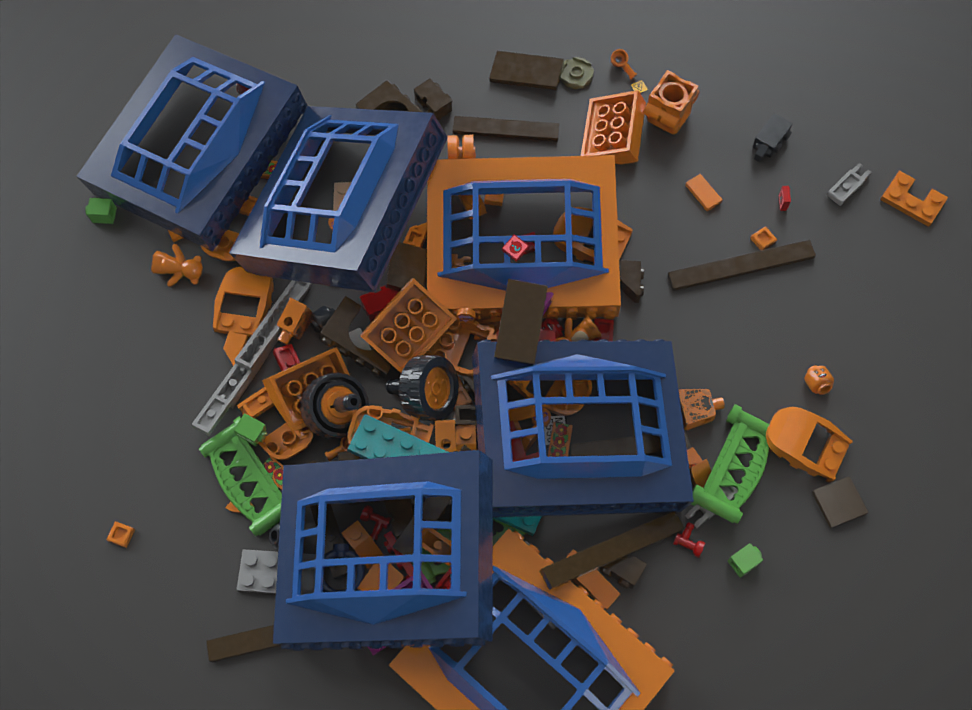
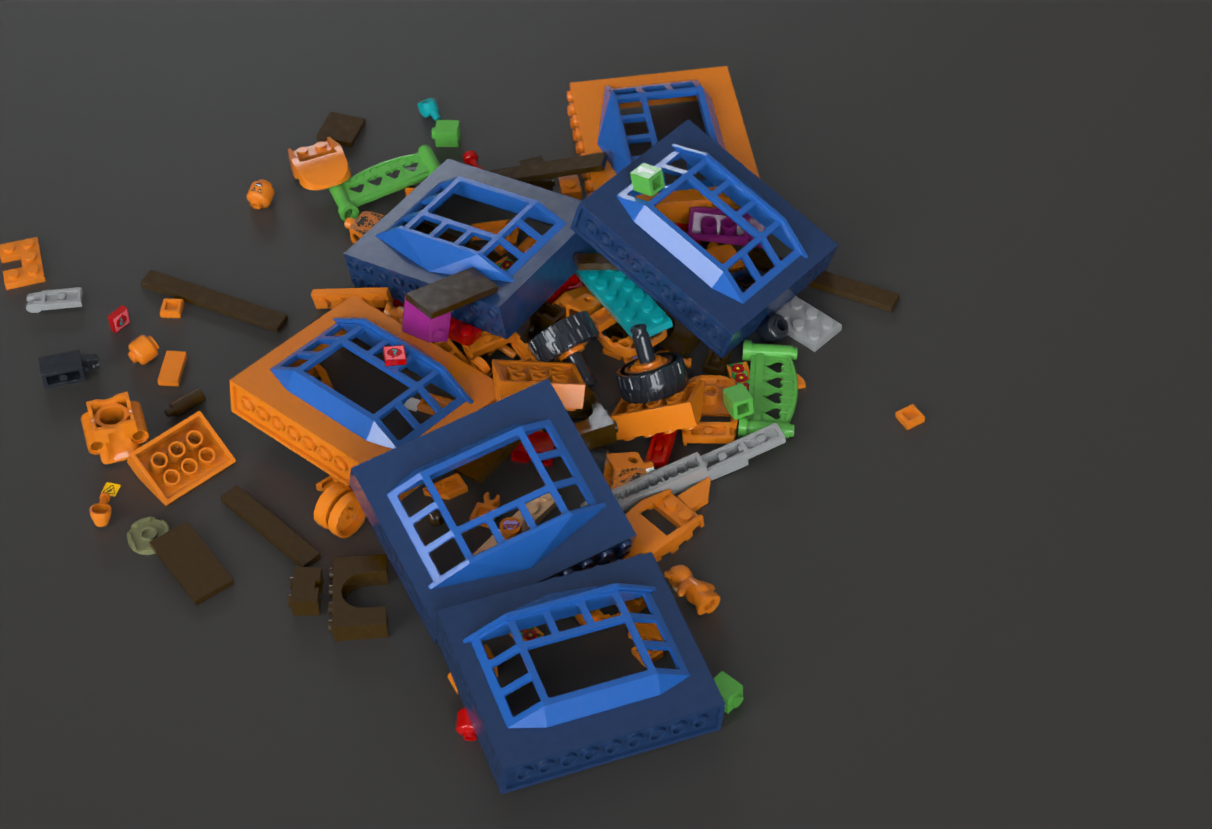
camera: 140 degrees left, 20 degrees down
none -> orange head [128,335,159,365]
none -> dark brown cylinder [164,388,206,418]
none -> orange plate [311,287,394,309]
none -> teal piece [418,97,442,122]
none -> bright green brick [630,163,665,197]

